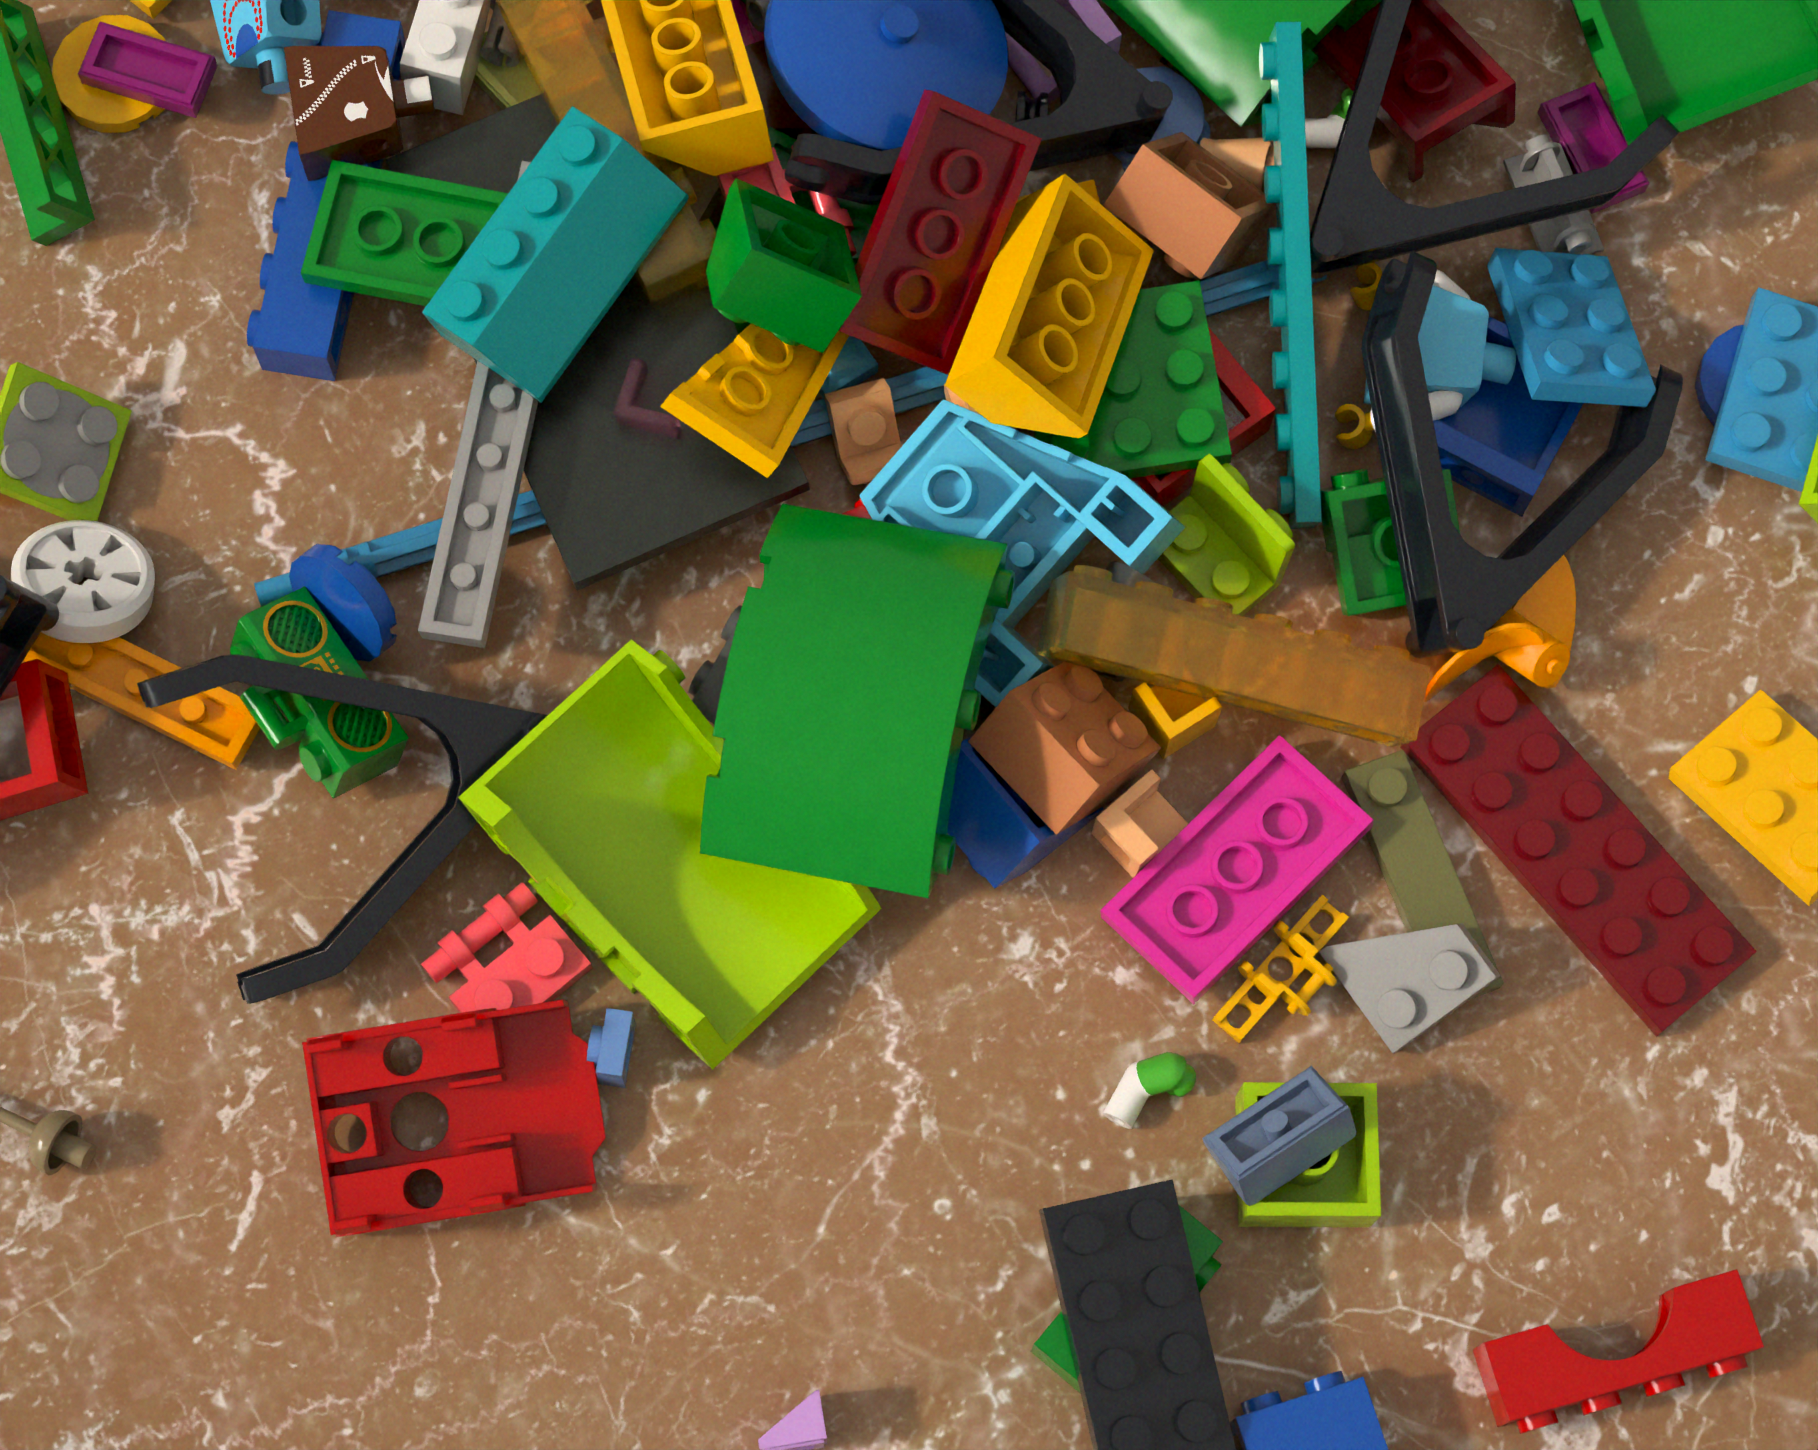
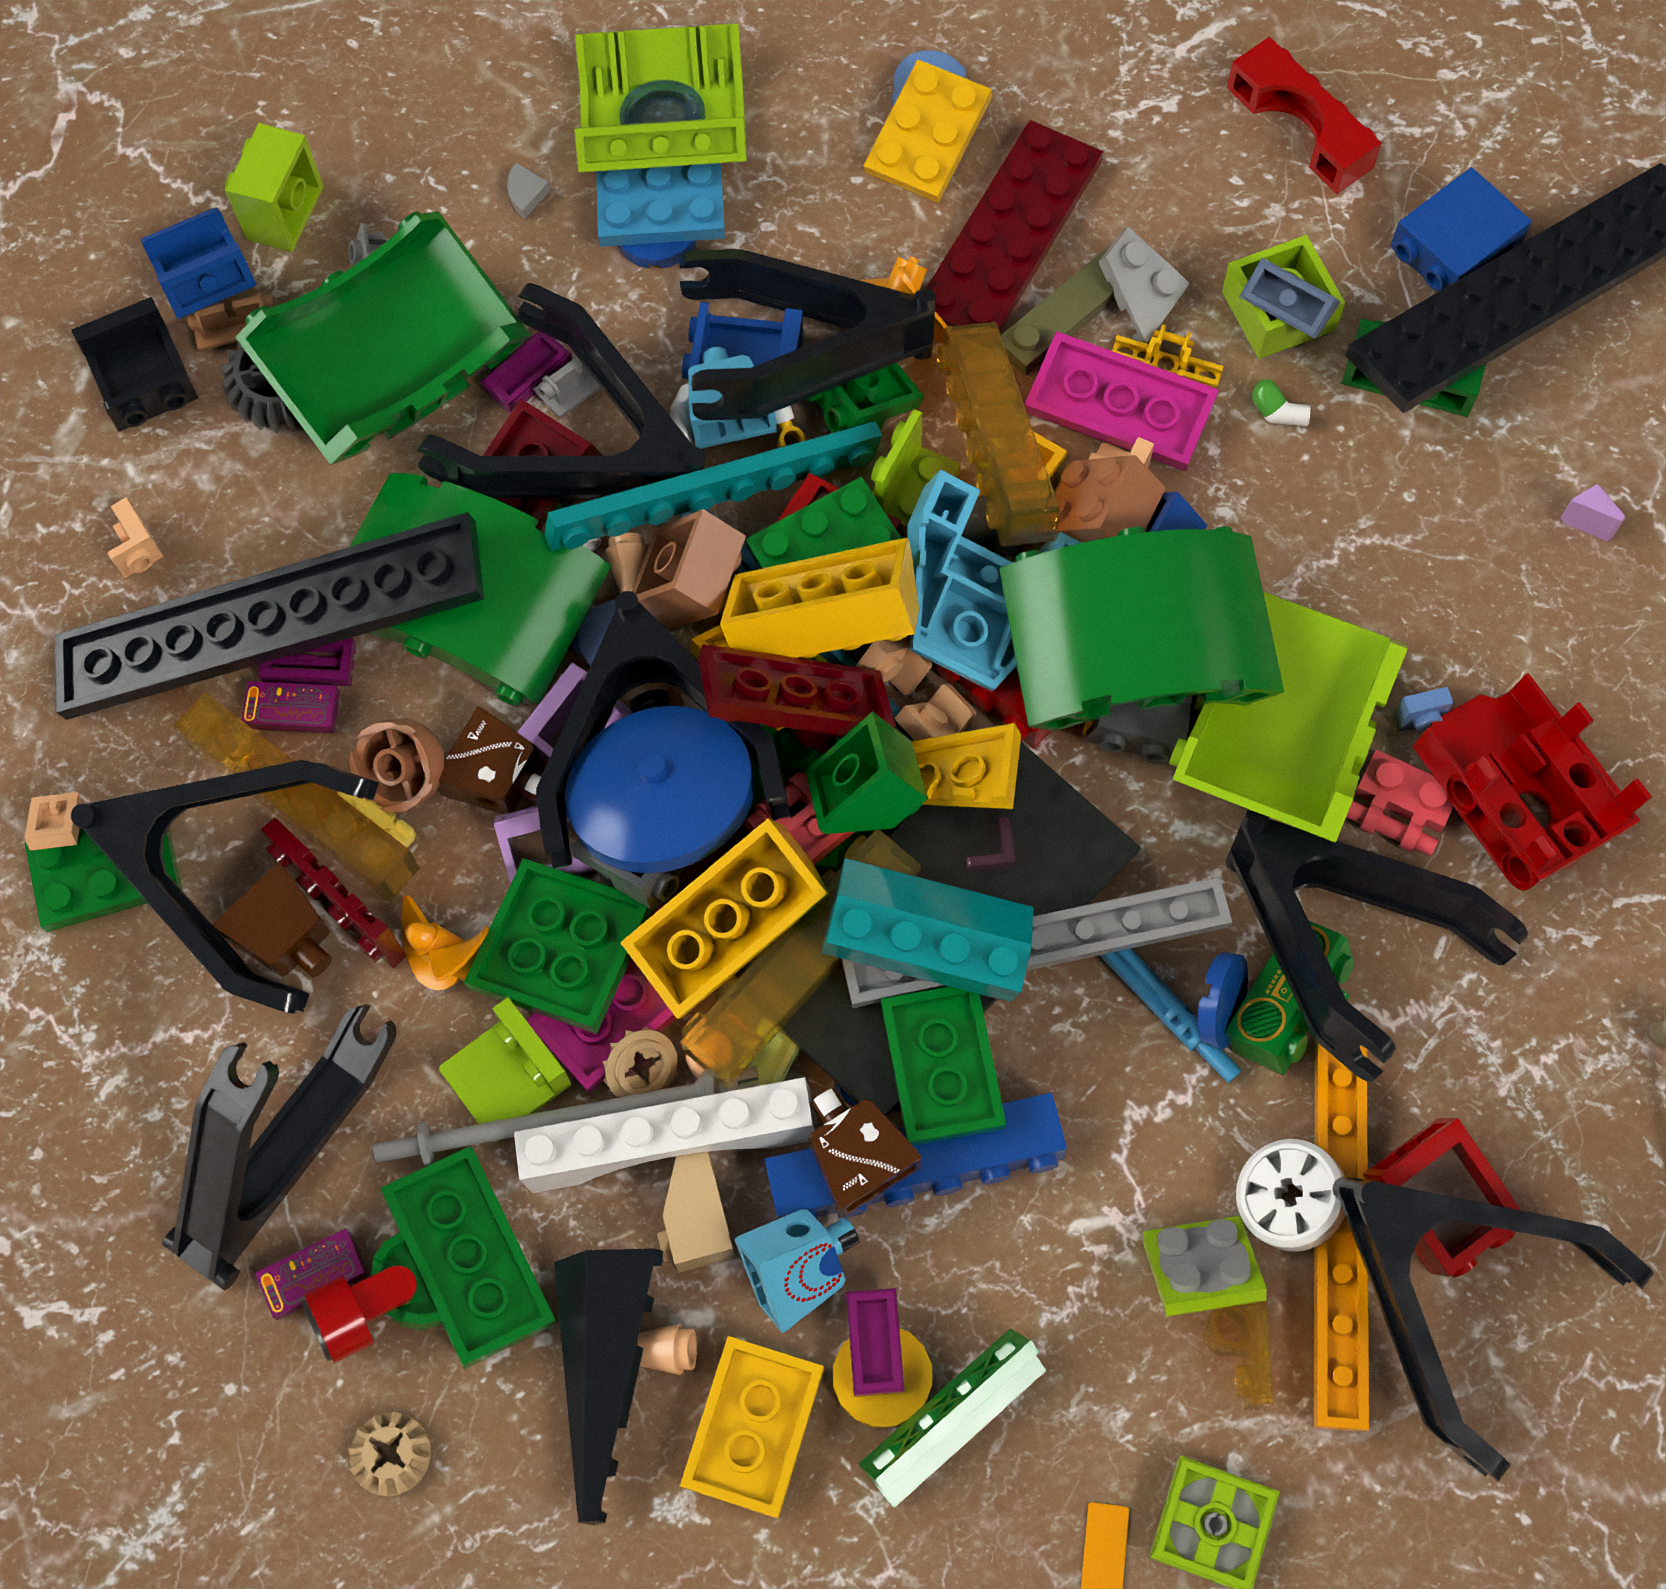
camera: 105 degrees left, 5 degrees down
dark azure plate [1487,248,1656,407] -> none

